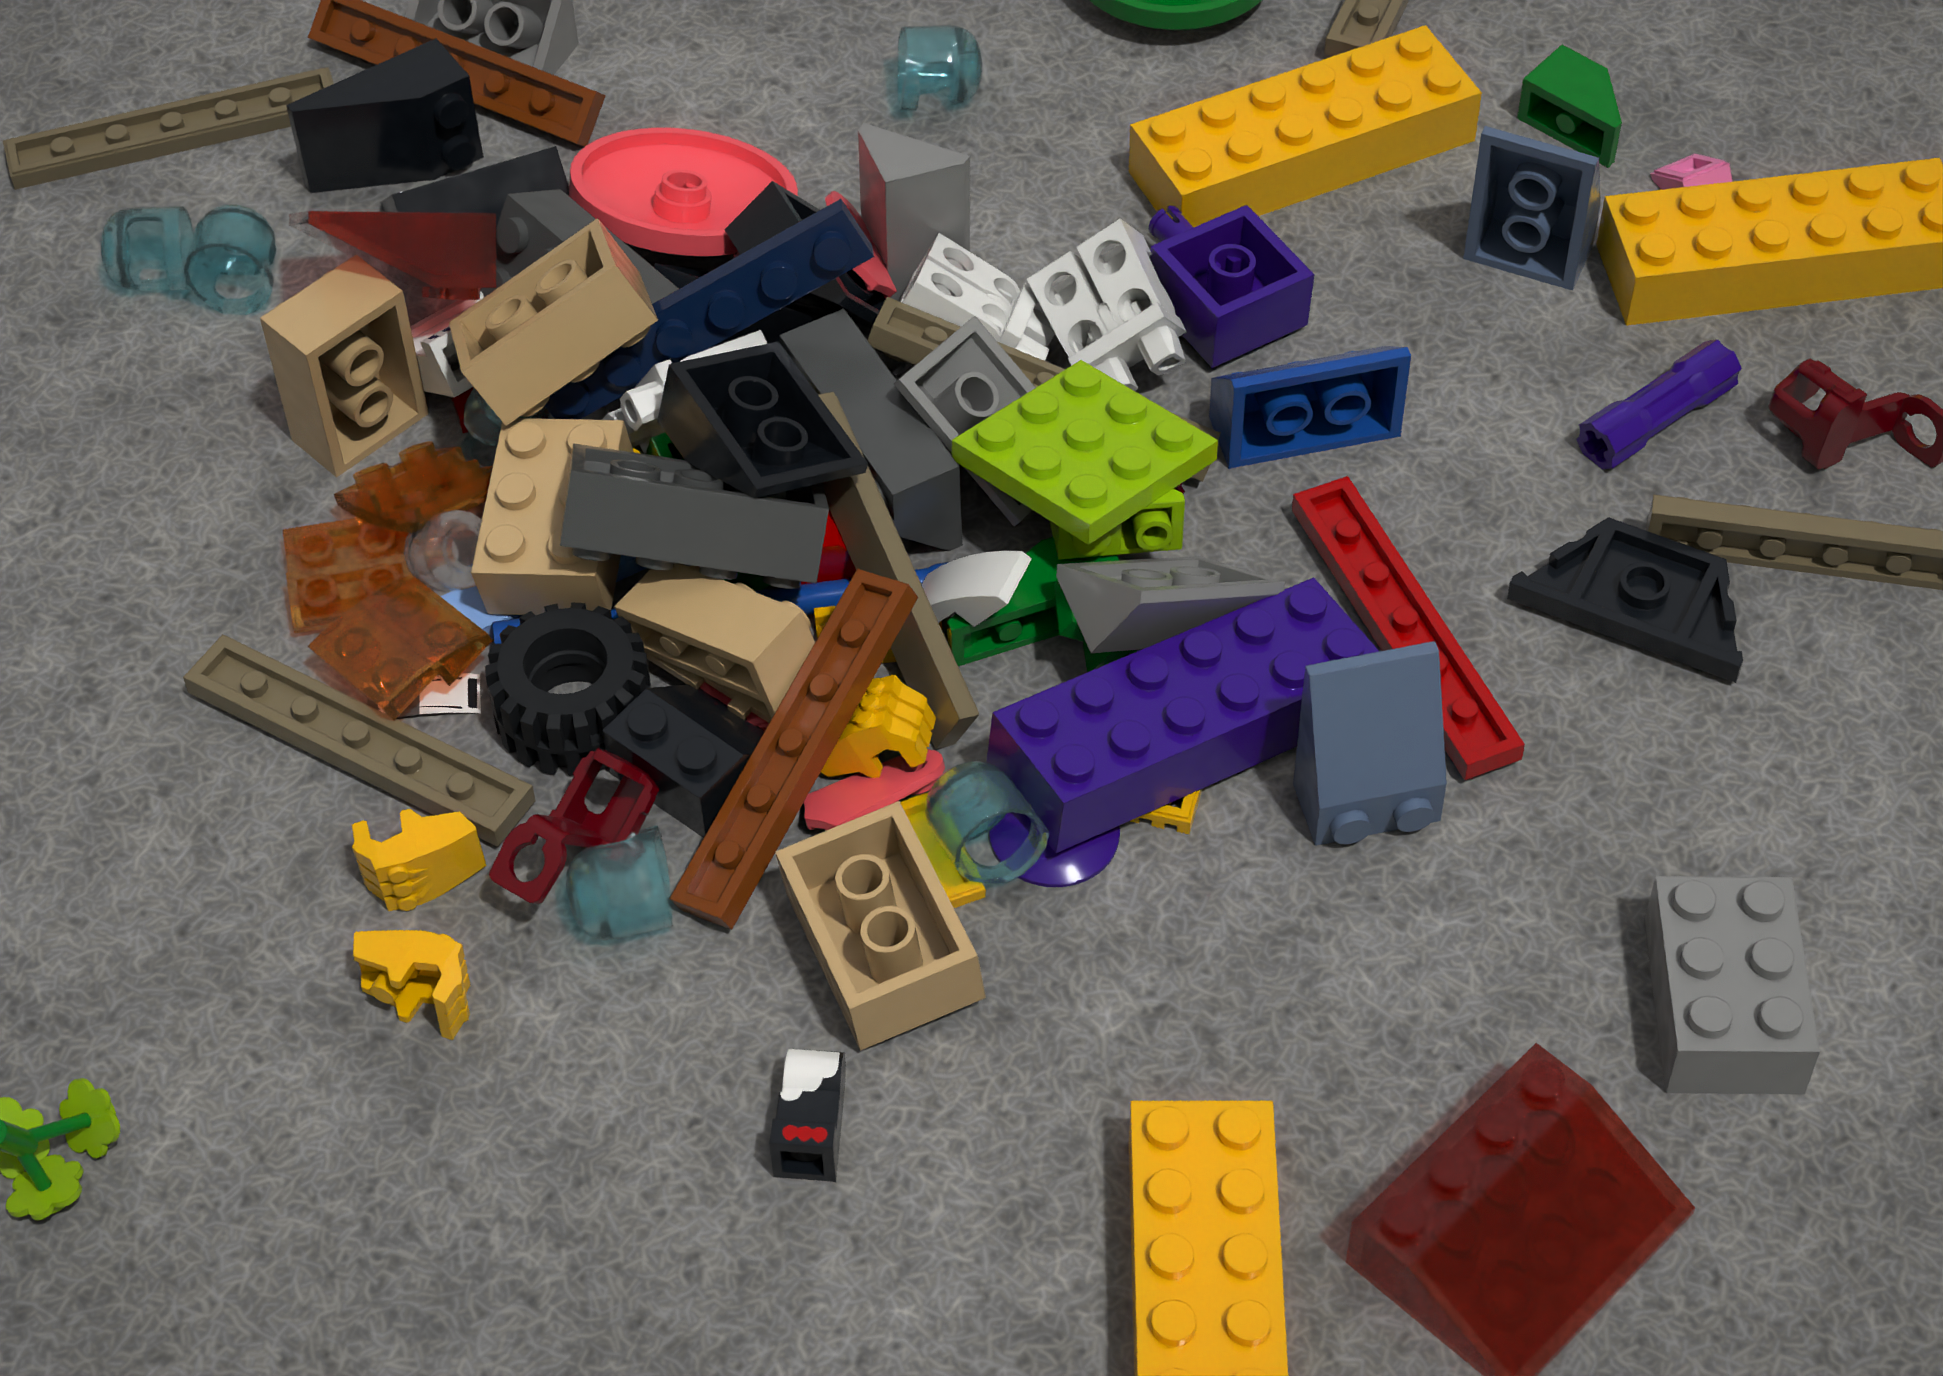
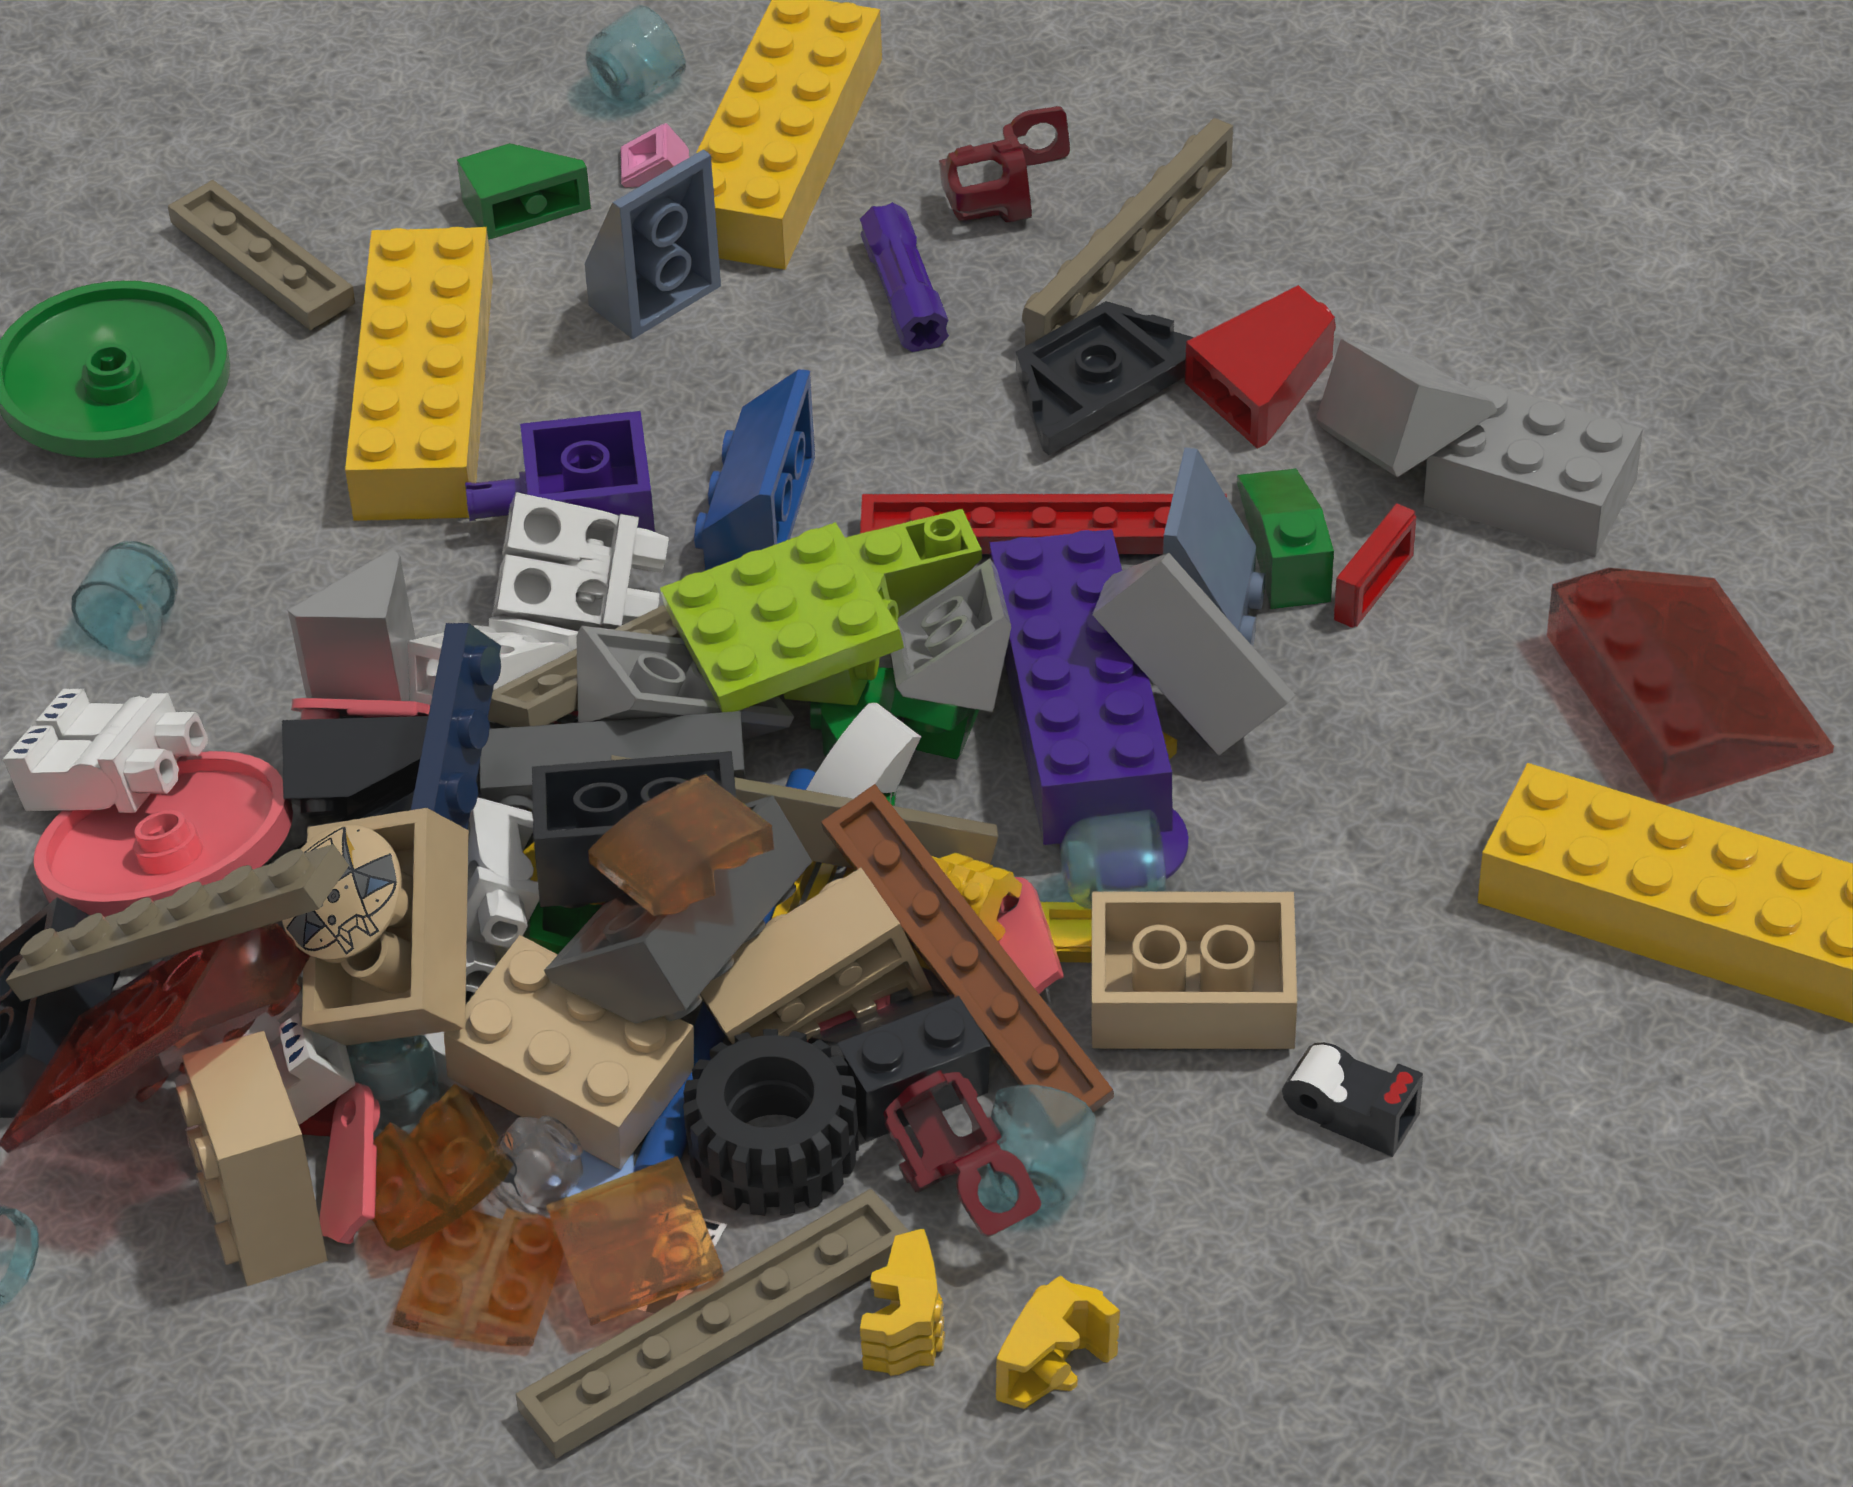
camera: 65 degrees left, 5 degrees down
none -> white hips [3,689,208,813]
none -> dark tan plate [6,844,349,1001]
none -> tan dish [282,825,408,964]
none -> coral piece [319,1082,380,1244]
none -> clear light blue helmet [585,5,686,103]
none -> clear orange slope [588,774,774,916]
none -> lime slope [845,509,982,618]
none -> light grey slope [1093,553,1295,755]
none -> red slope [1185,285,1336,449]
none -> green slope [1237,468,1334,609]
none -> light grey slope [1316,339,1498,477]
none -> red tile [1334,503,1416,628]

